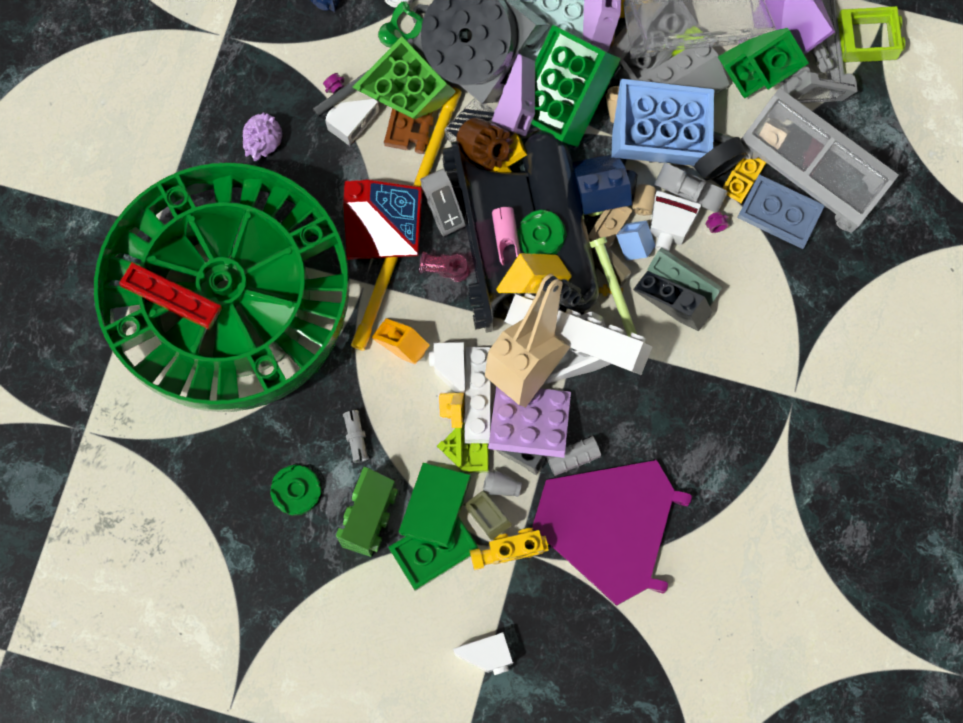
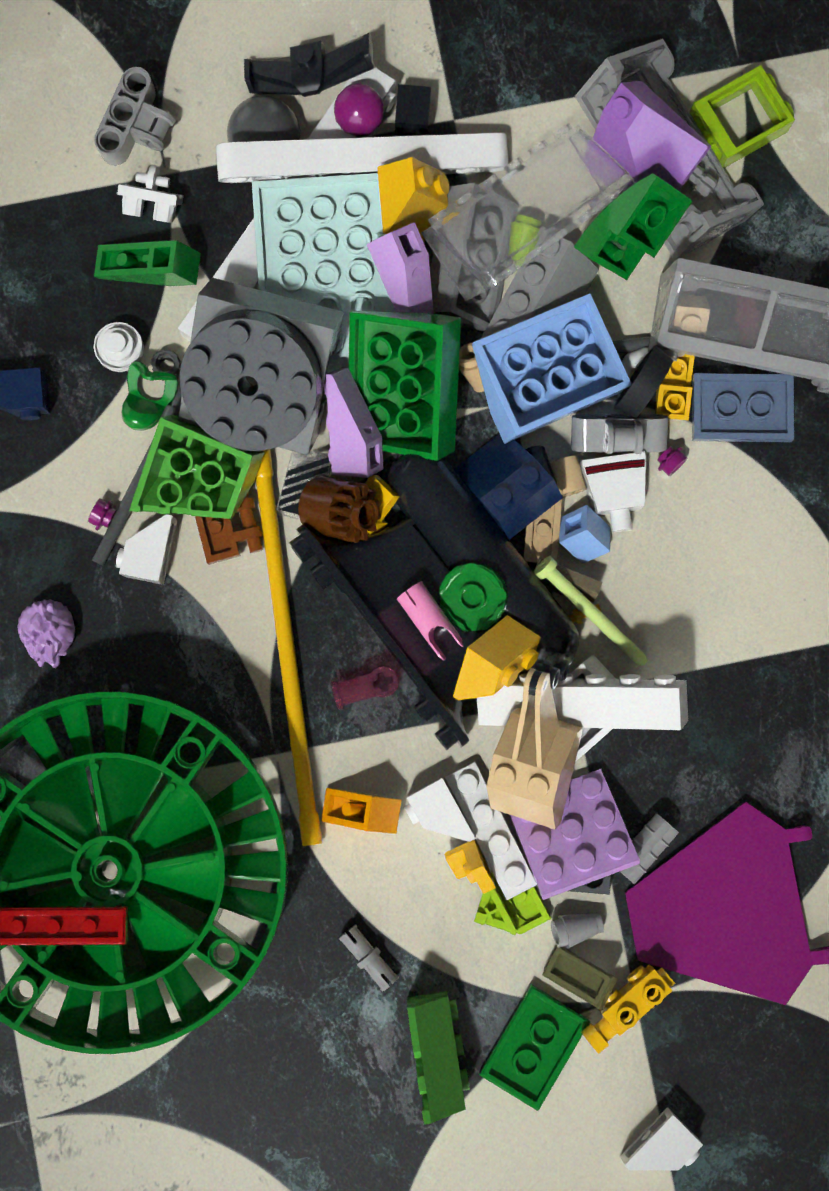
camera: 30 degrees left, 10 degrees up
green tile [270,465,321,516] -> none
red slope [343,180,423,260] -> none
green tile [399,463,471,548] -> none
beam [420,168,465,237] -> none
black slope [633,271,713,331] -> none
sand green plate [647,247,722,307] -> none

